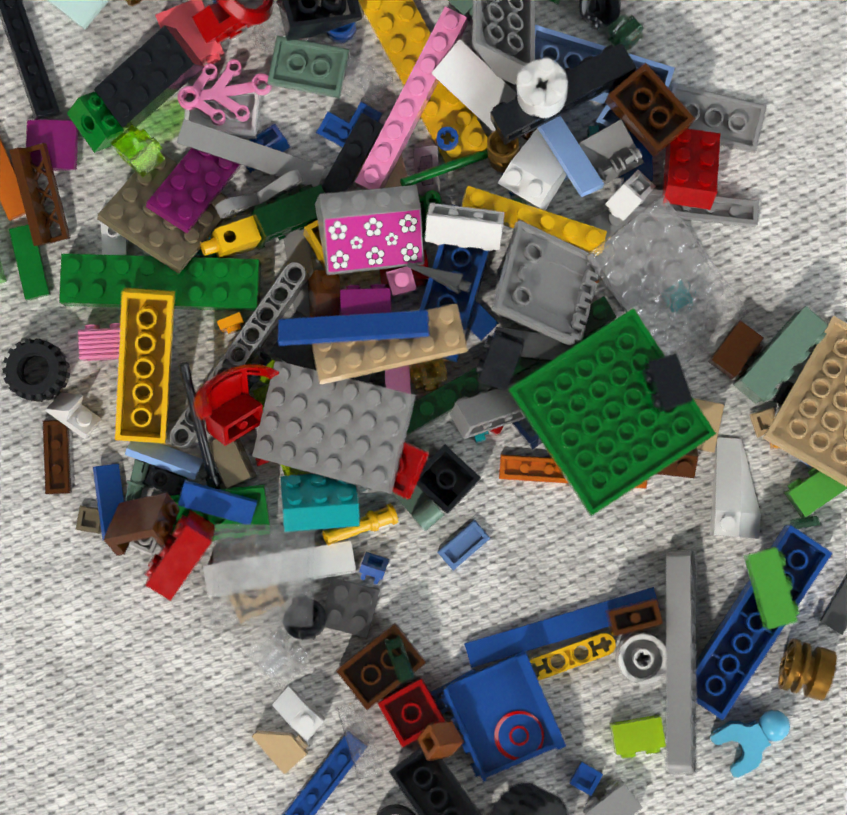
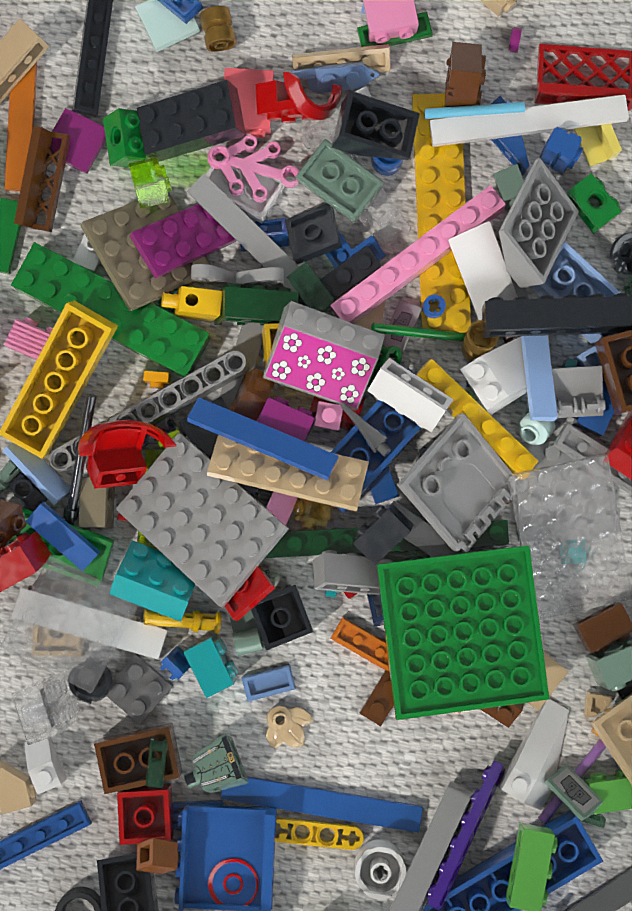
camera: 25 degrees right, 0 degrees up
clear tile [337,700,383,780] -> none
white brick [517,58,568,118] -> none
reddish brown brick [605,598,663,636] -> none
white slope [606,170,656,221] -> none
black brick [642,353,693,412] -> none
none -> teal brick [184,634,239,698]
none -> sand green torso [184,734,249,793]
none -> tan plate [266,705,313,749]
none -> black plate [285,203,342,265]
none -> clear green plate [287,262,335,313]
none -> reddish brown plate [359,670,394,727]
none -> dark purple plate [427,761,505,911]
none -> light aqua head [518,412,555,445]
none -> medium lavender bar [538,739,606,824]
none -> slope [545,765,603,821]

